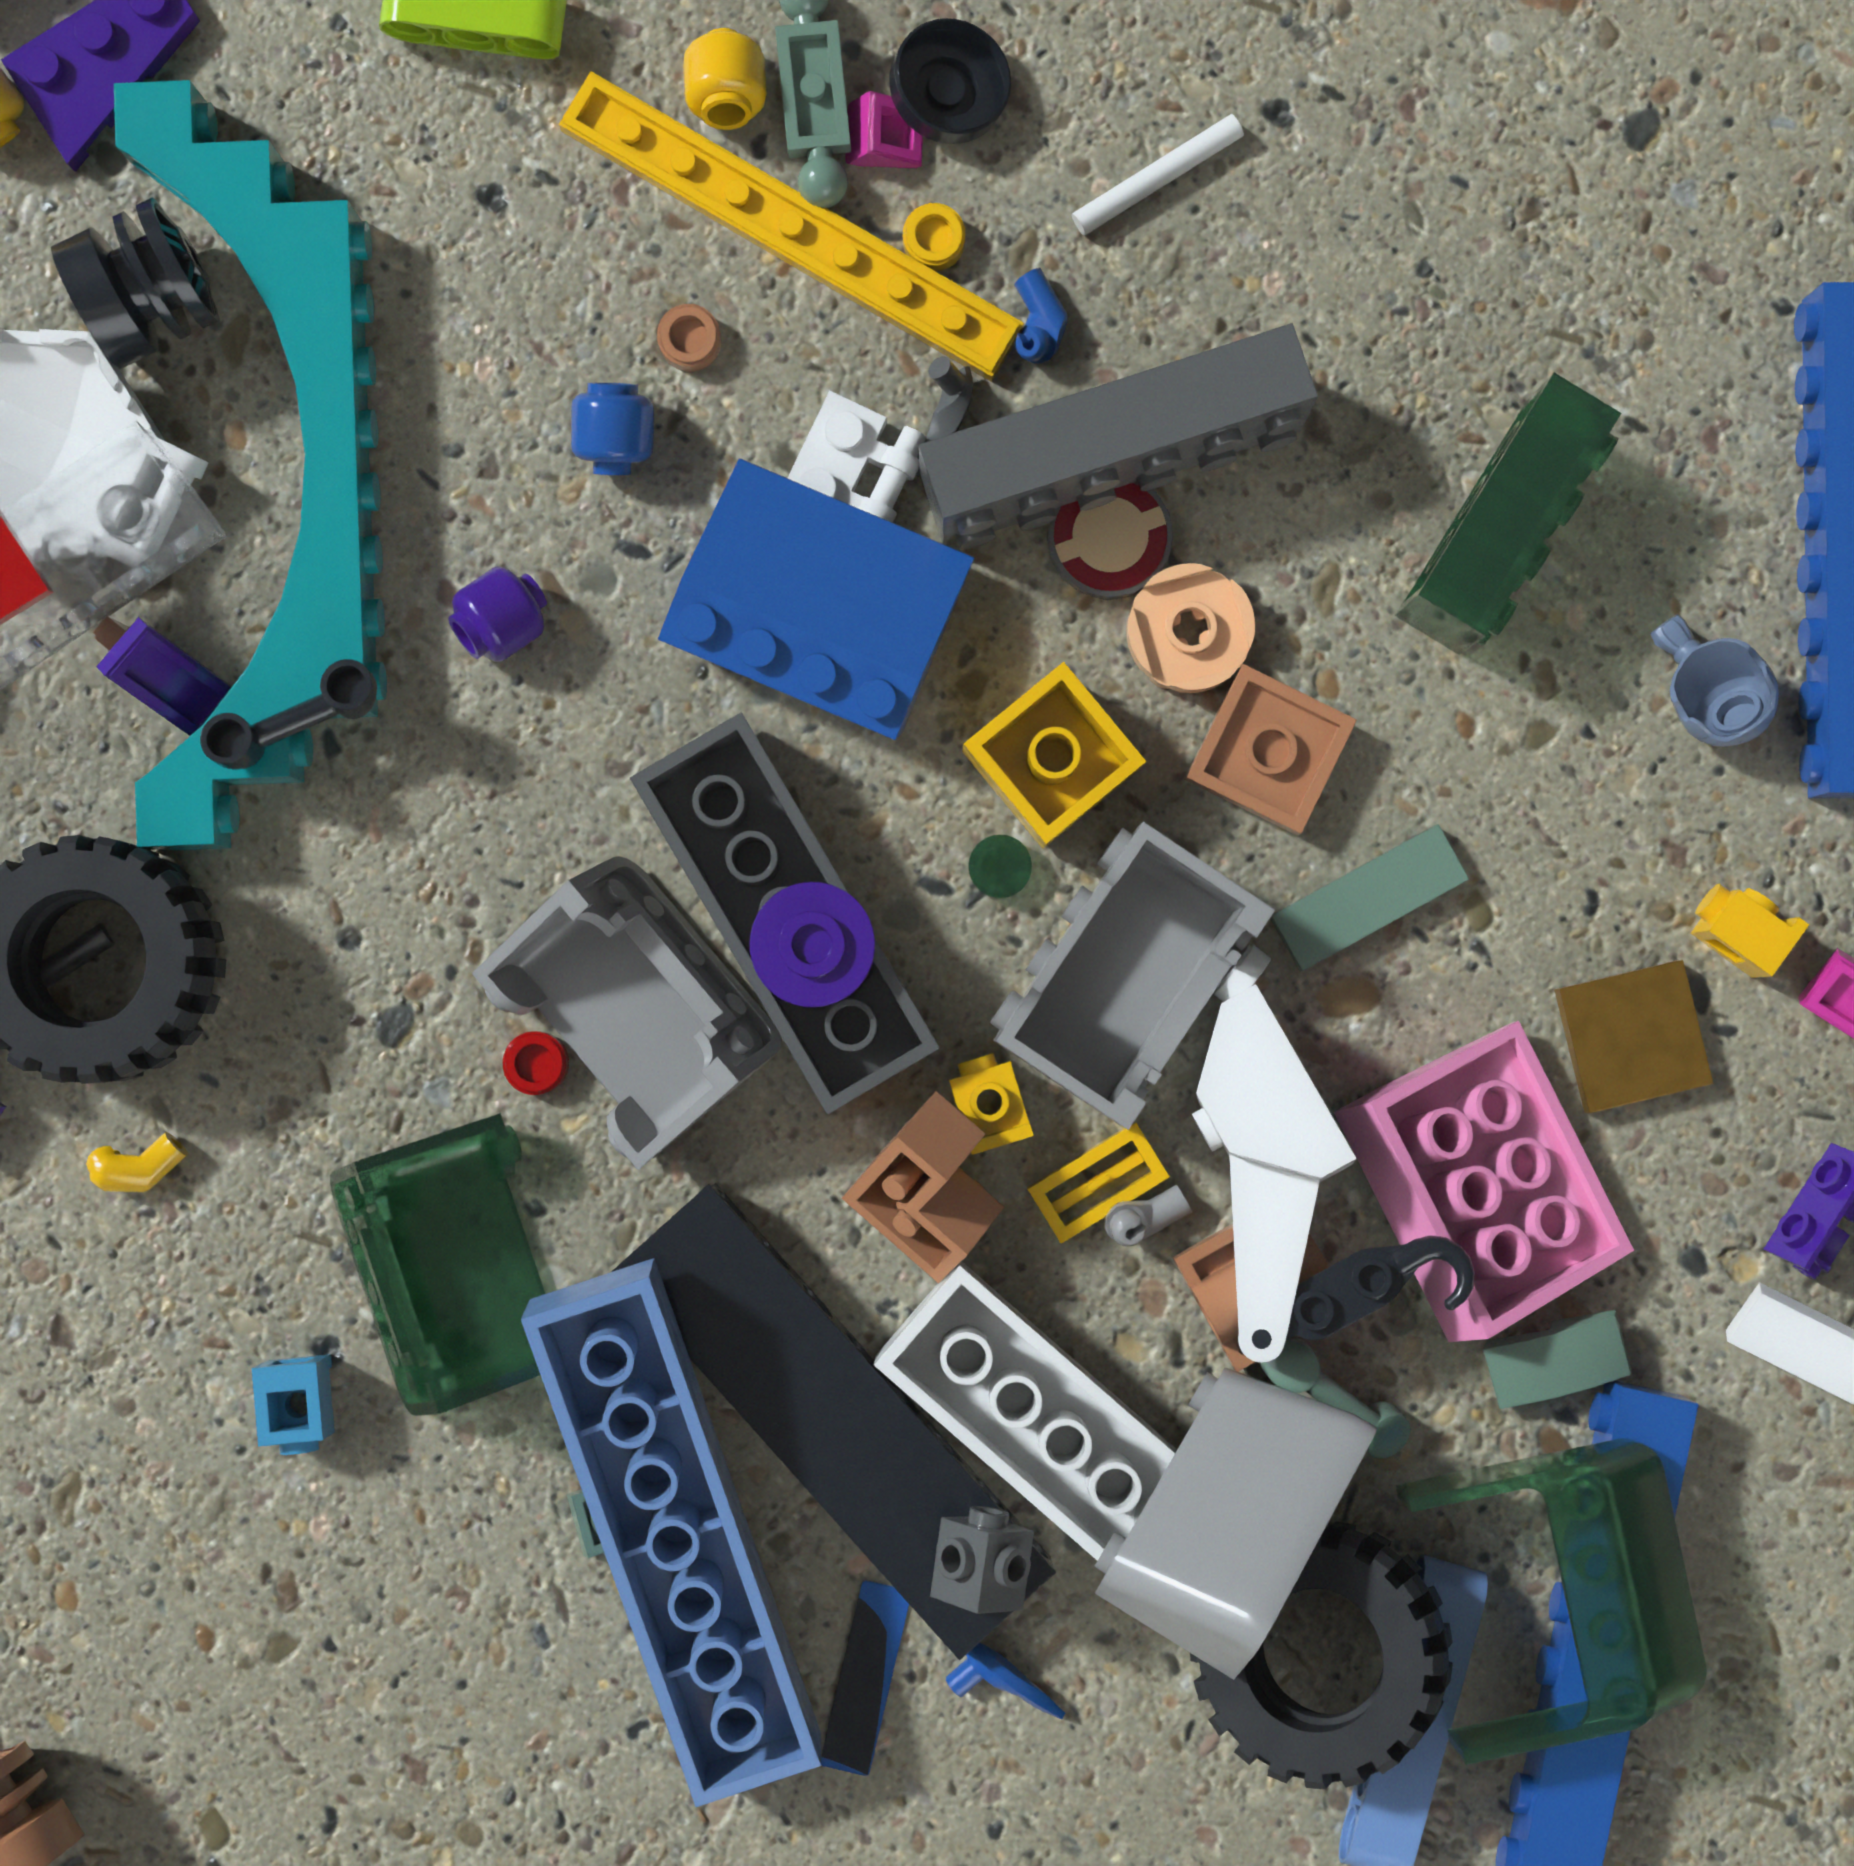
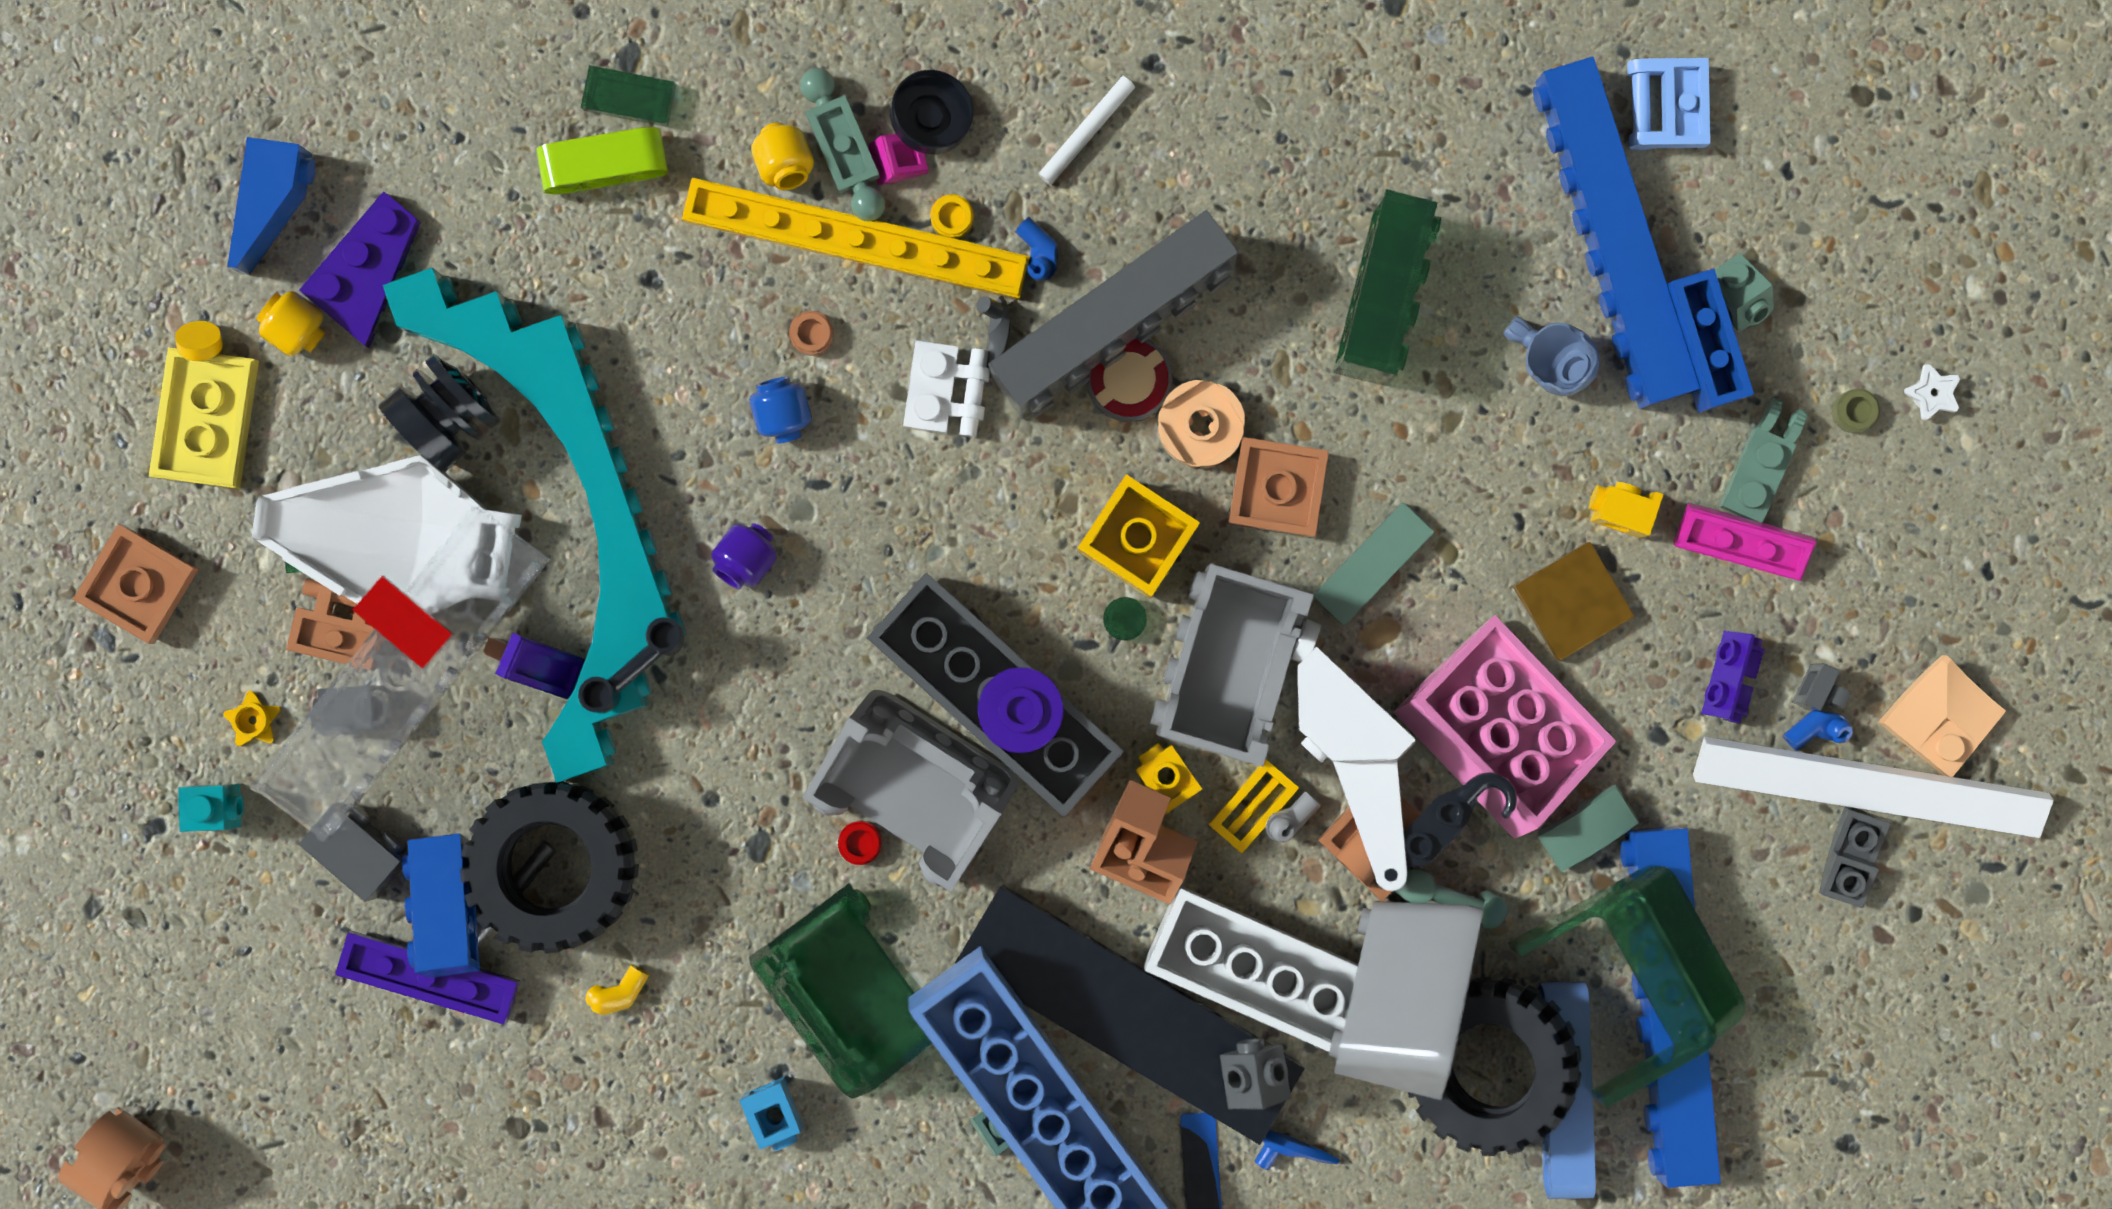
camera: 25 degrees left, 0 degrees up
blue slope [658,458,975,740] -> none

